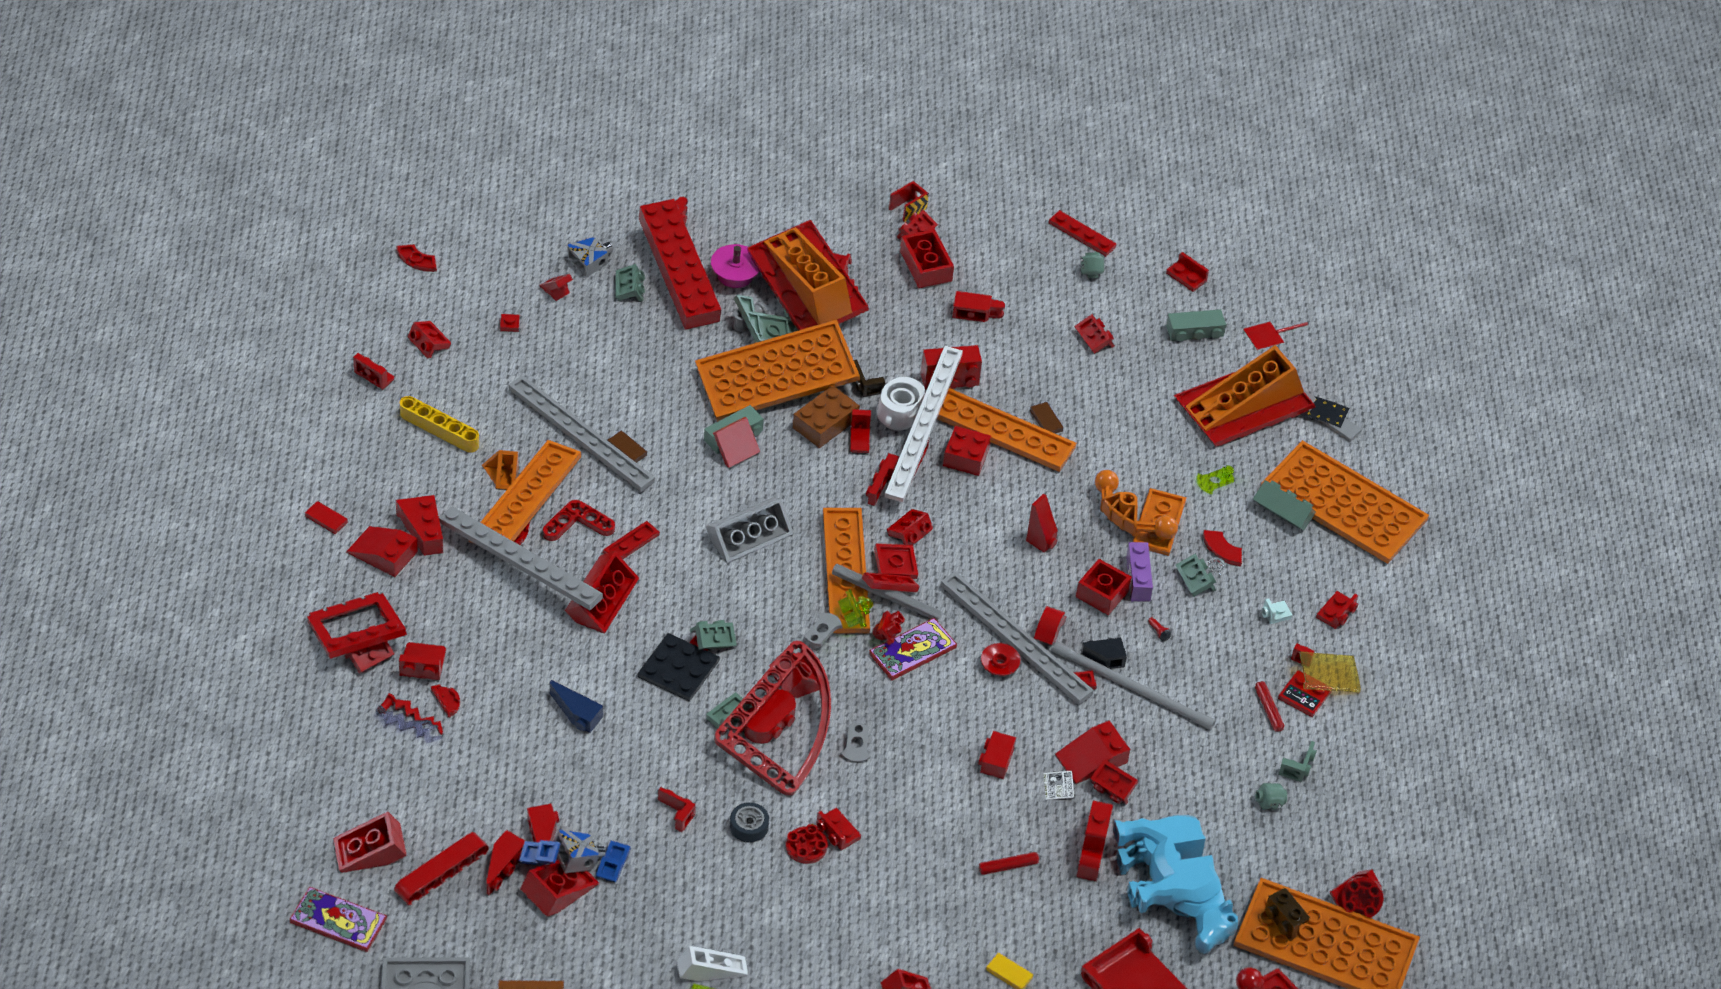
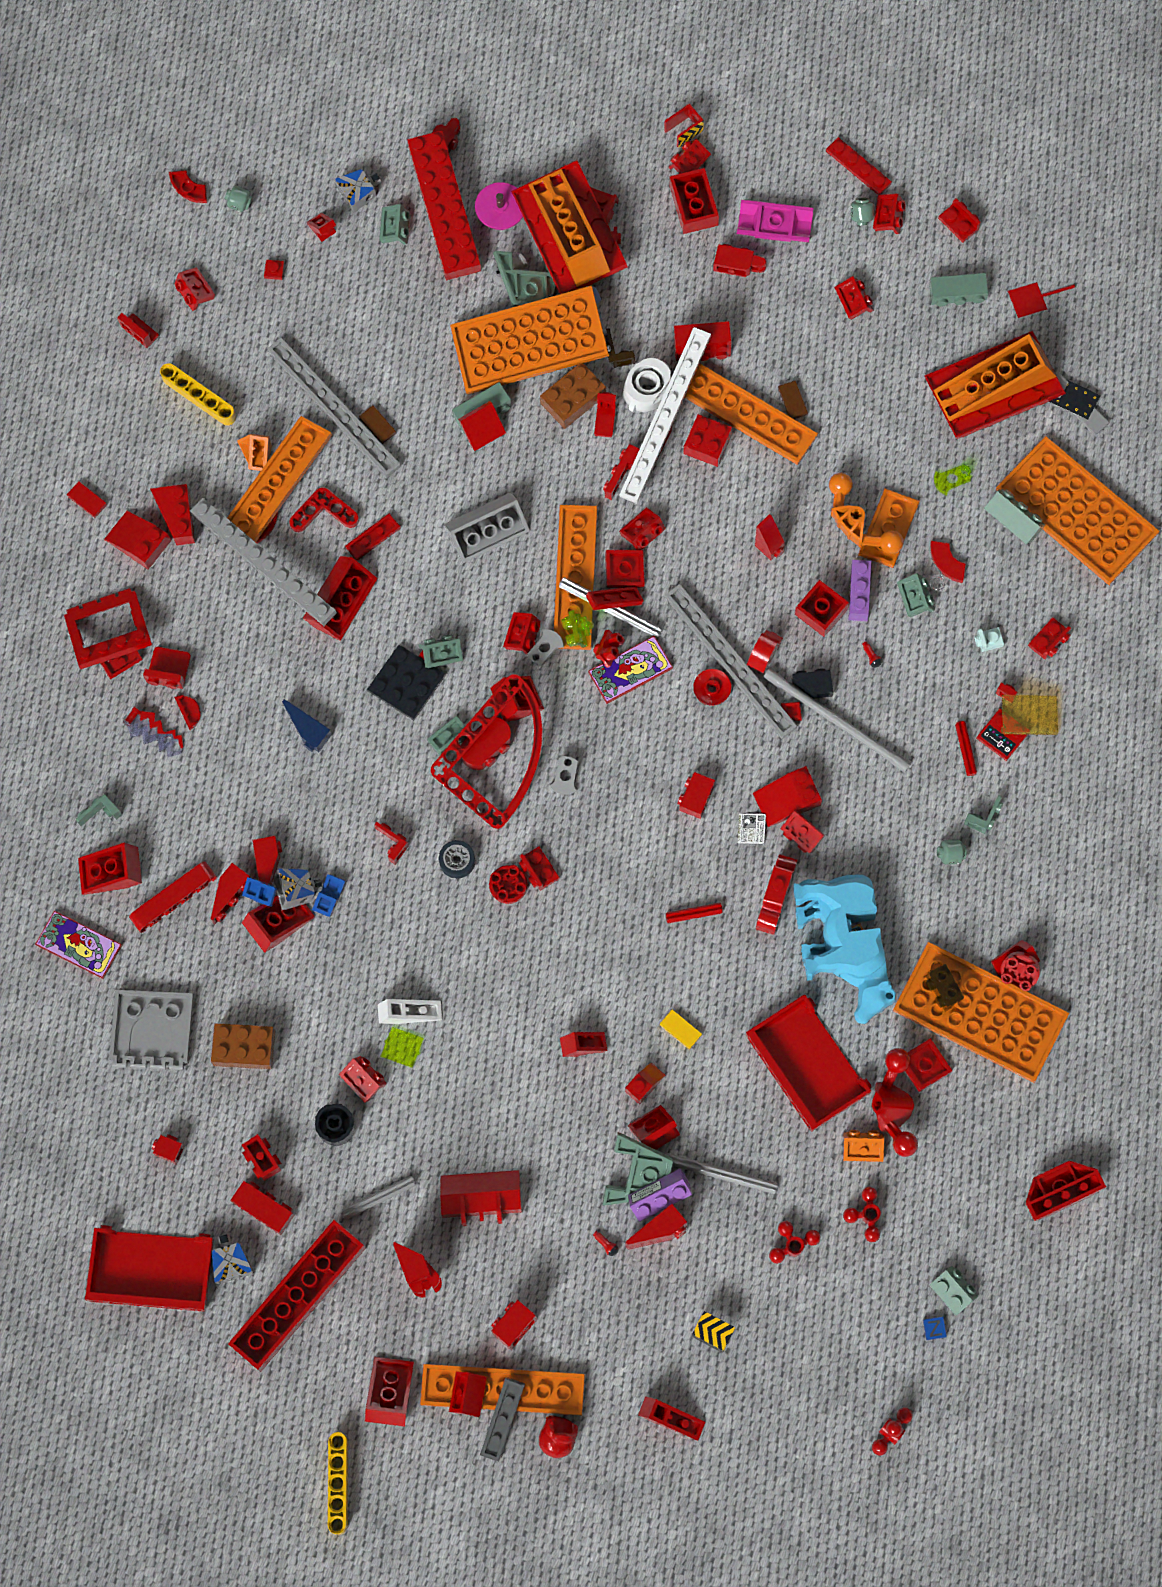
camera: 15 degrees right, 25 degrees up
none -> sand green bracket [76,794,122,826]
none -> sand green head [224,185,252,212]
none -> red bracket [503,612,541,655]
none -> dark pink piece [737,200,814,242]
none -> red bracket [873,193,906,234]

